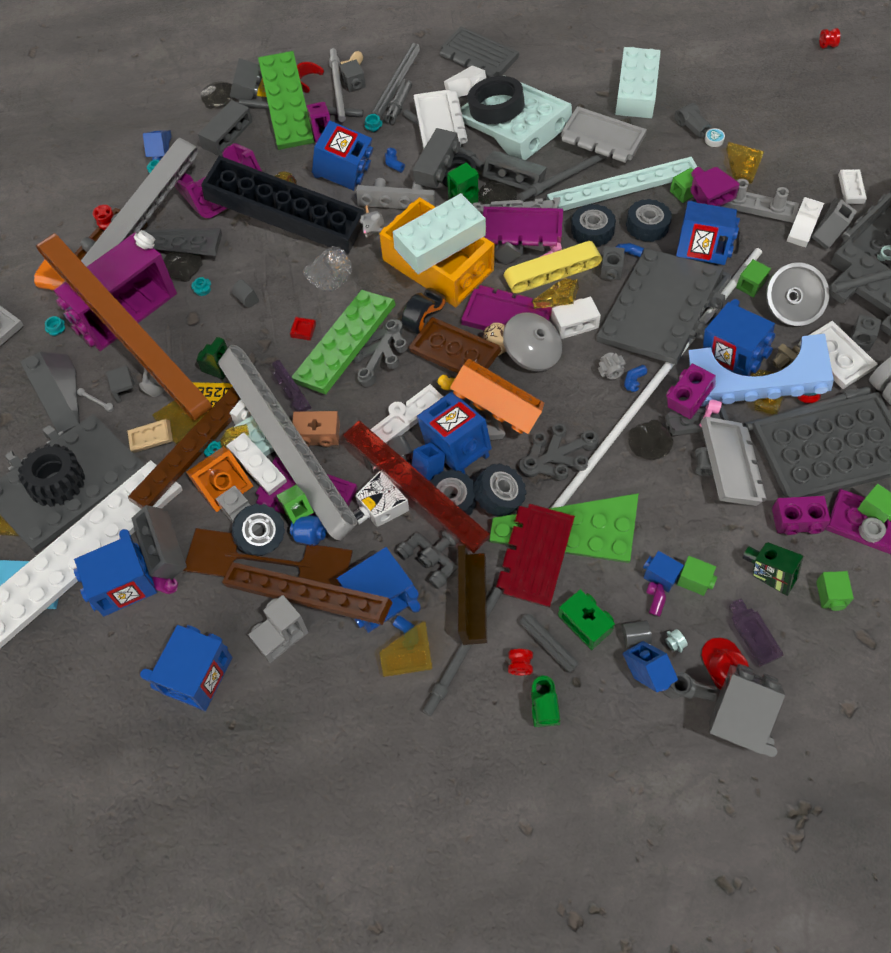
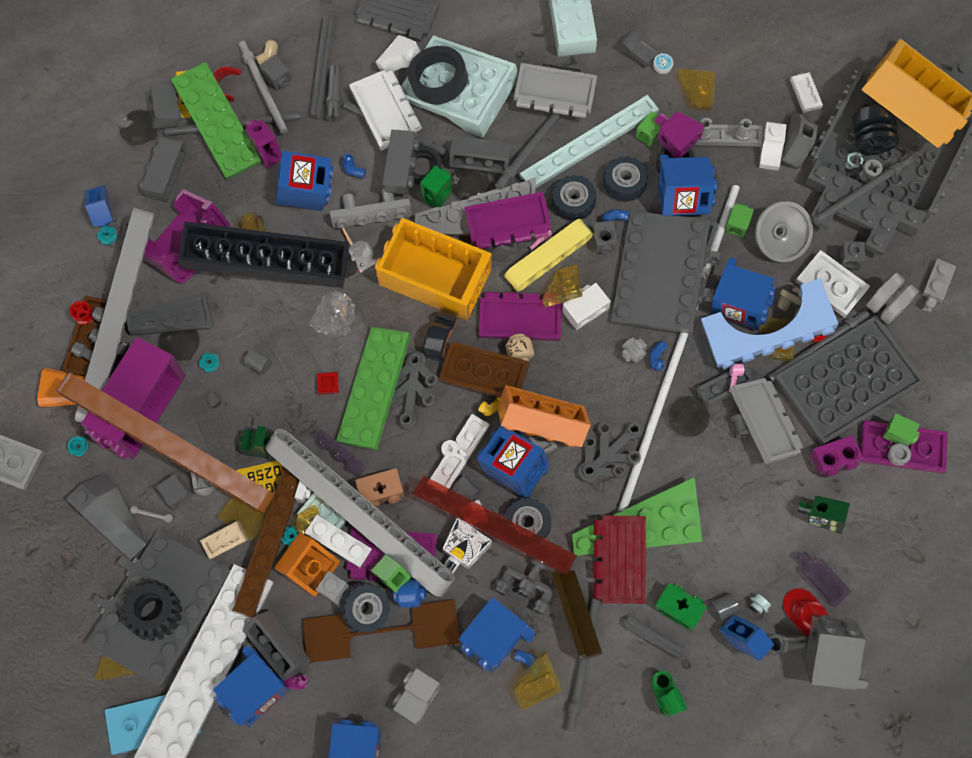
camera: 20 degrees left, 10 degrees up
white plate [134,230,155,250] -> none
reddish brown plate [222,562,393,625] -> none
teal plate [364,114,382,132] -> none
light aqua brick [393,193,486,274] -> none
blue brick [411,442,446,483] -> none
black wheel [473,463,526,516] -> none
light grey dish [503,312,562,371] -> none
red wheel [508,649,533,676] -> none
blue brick [643,550,684,593] -> none
magenta arm [646,582,666,617] -> none
magenta brick [666,363,716,420] -> none
bright green brick [677,556,717,596] -> none
bright green brick [816,571,854,611] -> none

